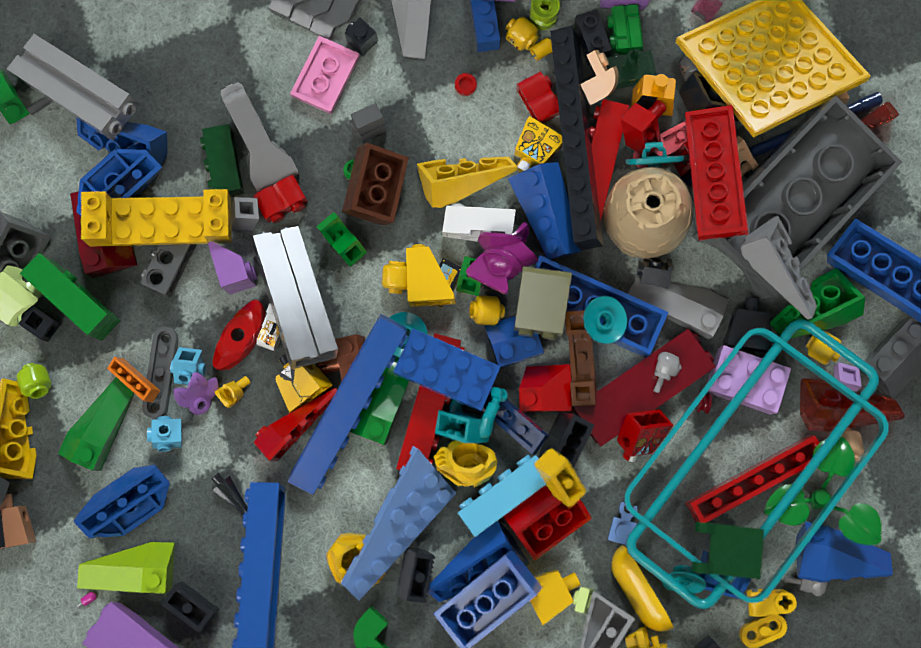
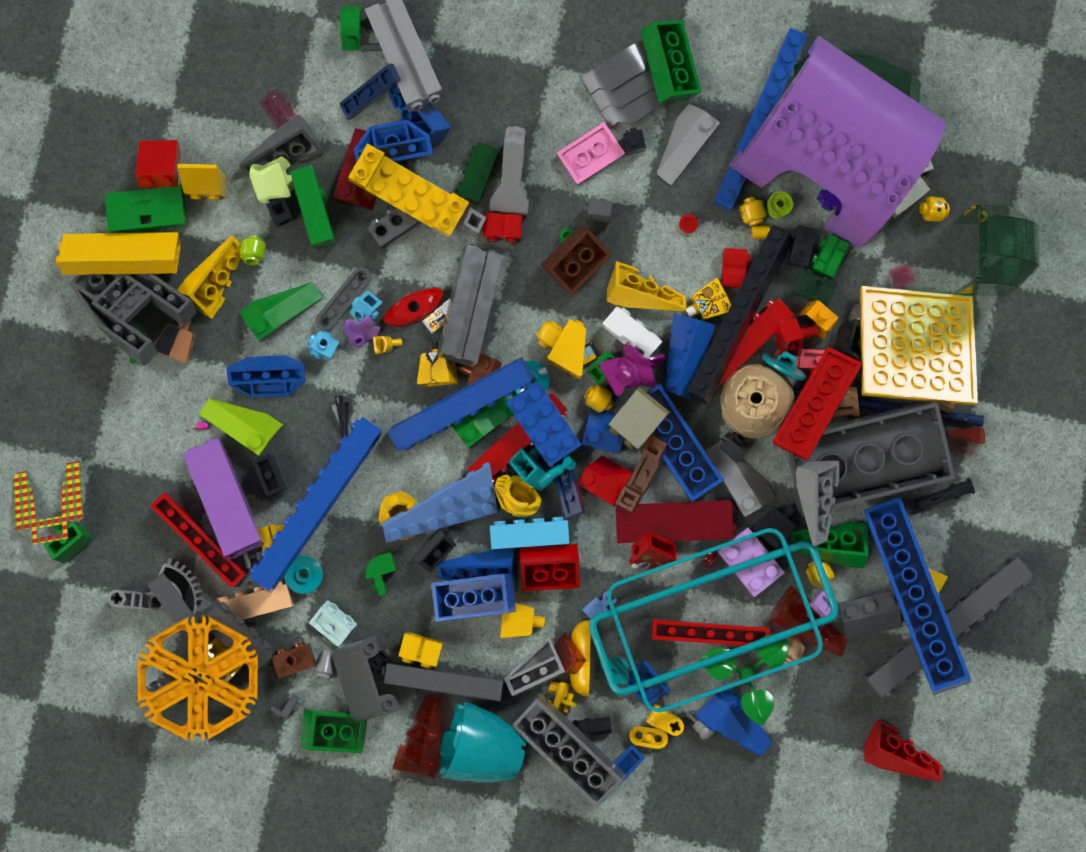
camera: 30 degrees right, 5 degrees up
orange piece [107,356,160,403] -> none
medium lavender slope [208,242,258,295] -> none
red wedge [254,388,337,462] -> none
green brick [316,212,367,267] -> none
yellow brick [534,449,586,507] -> none
black brick [539,413,595,469] -> none
yellowish green plate [573,587,594,614] -> none
light nougat brick [580,50,619,105] -> none
teal dish [583,296,627,344] -> none
light grey piece [654,352,681,393] -> none
dark green flag [692,522,764,579] -> none
none -> dark blue plate [339,64,401,120]
none -> clear red slope [554,632,586,674]
none -> black pin [915,478,975,510]

